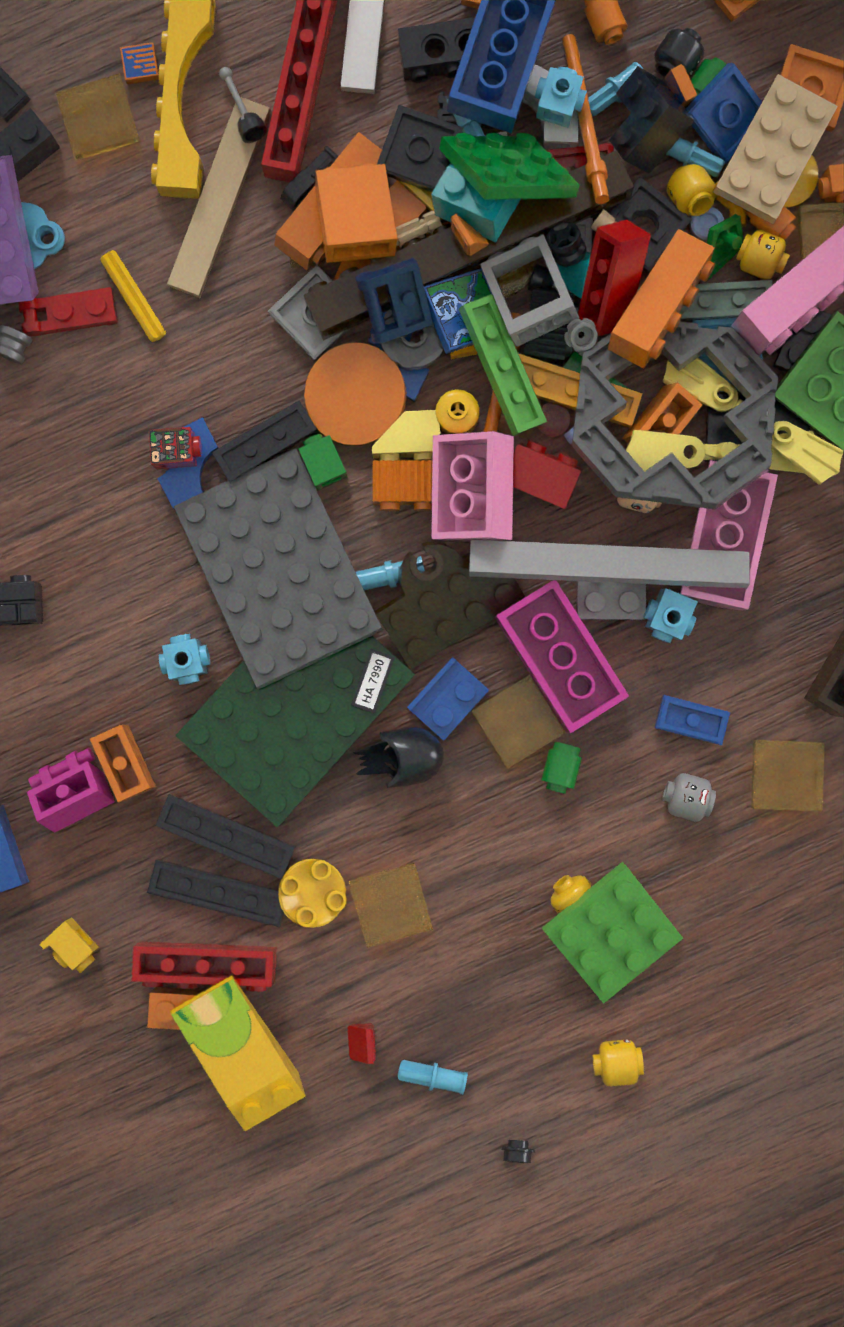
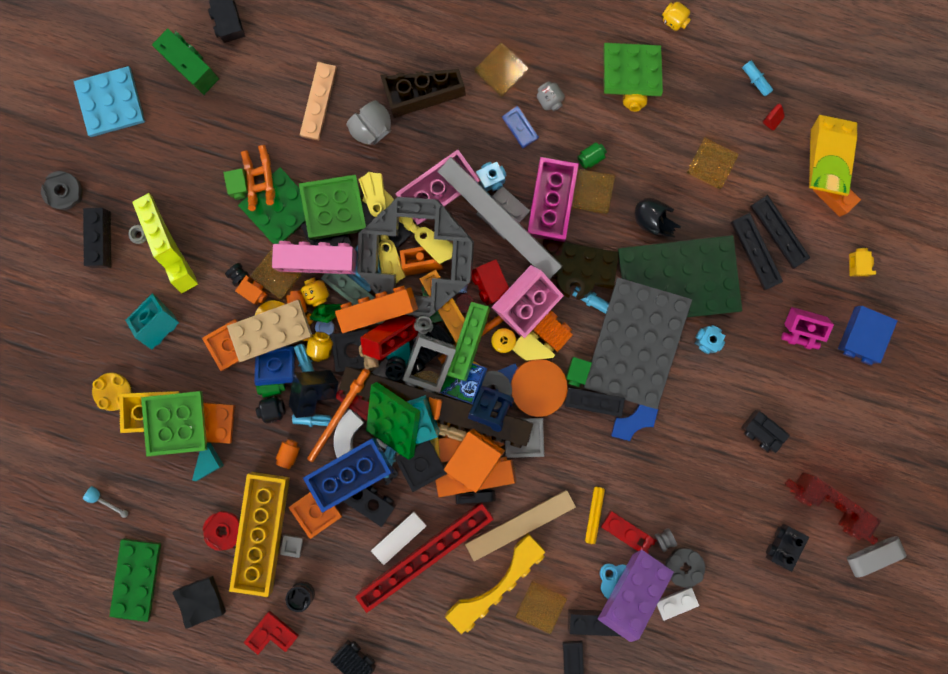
camera: 140 degrees left, 0 degrees up
orange brick [90,724,156,802] -> none
tile [120,42,159,85] -> none
red brick [132,941,277,991] -> none
brick [149,427,202,470] -> none
black hinge [219,67,267,143] -> none
yellow dish [278,859,347,928] -> none
sticker [351,649,395,713] -> none
blue plate [407,657,489,741] -> none
black plate [501,1140,535,1163] -> none
medium azure brick [534,67,587,128] -> none
orange tile [664,64,697,107] -> none

